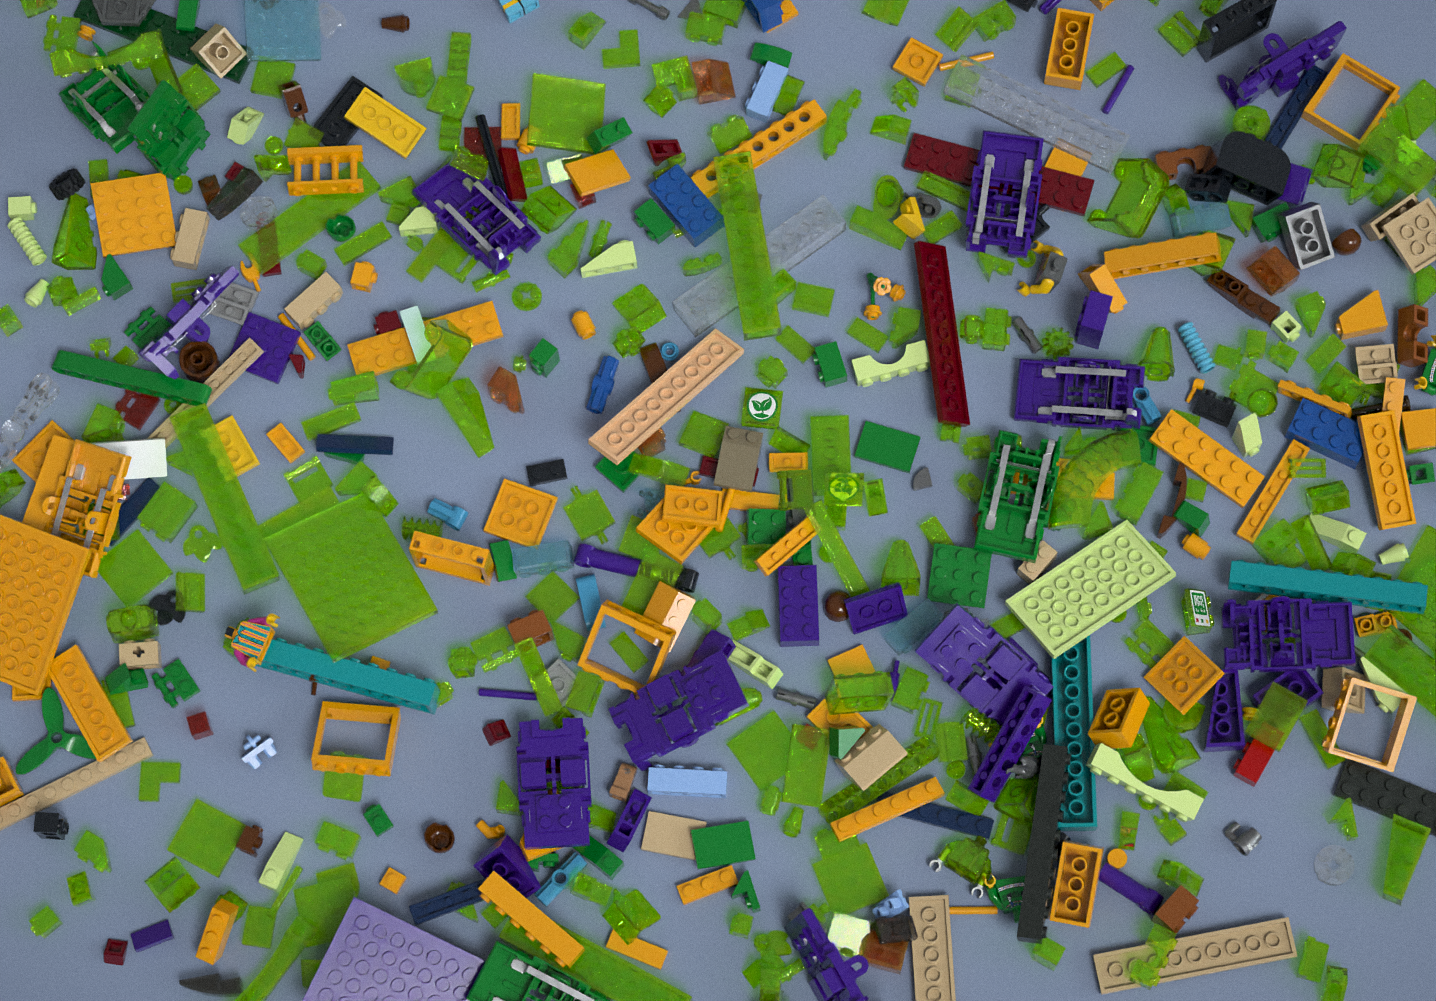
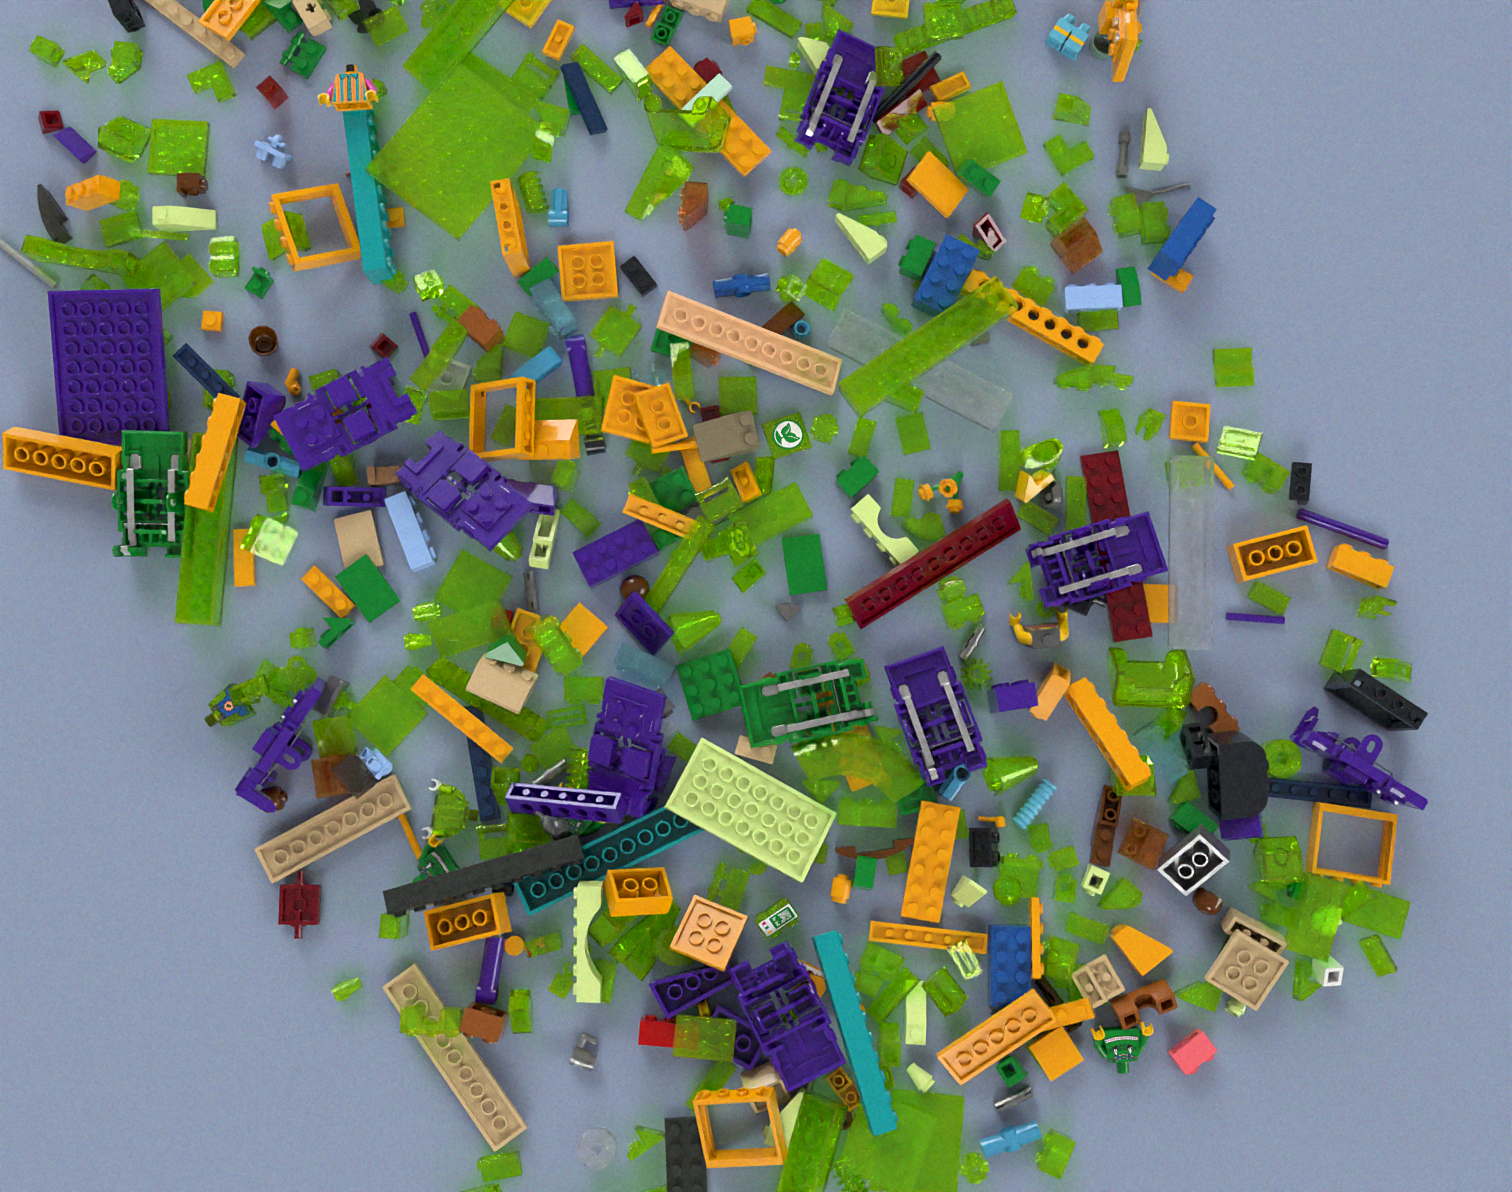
camera: 60 degrees right, 10 degrees up
dark purple hand [887,660,900,701] -> none

